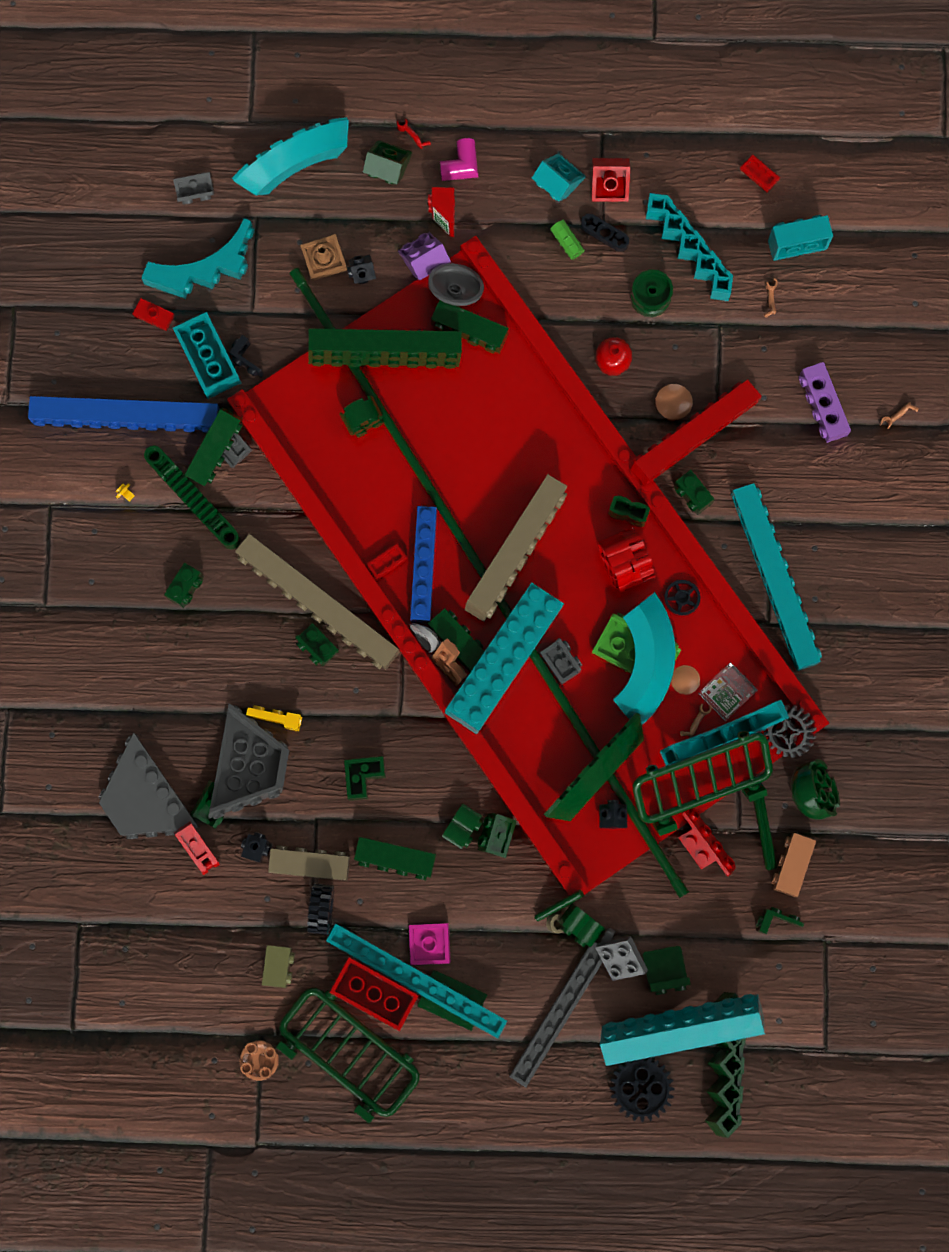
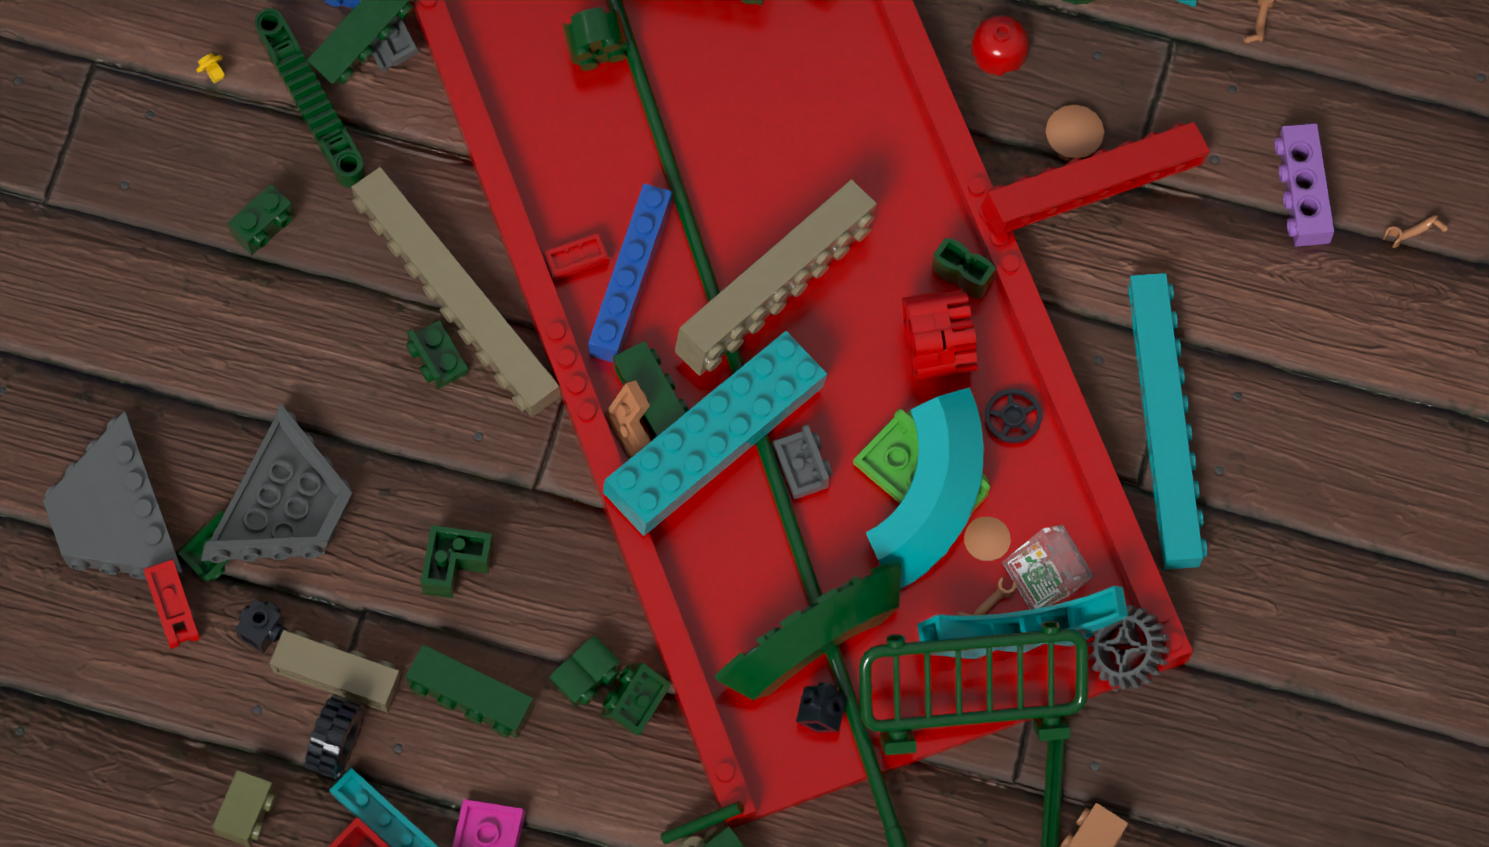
camera: 10 degrees right, 10 degrees down
yellow plate [246,705,302,732] -> none
light grey hat [410,623,440,653] -> none
dark green brick [674,470,715,515] -> none
red bracket [678,808,736,876] -> none
dark green cylinder [791,759,840,820] -> none

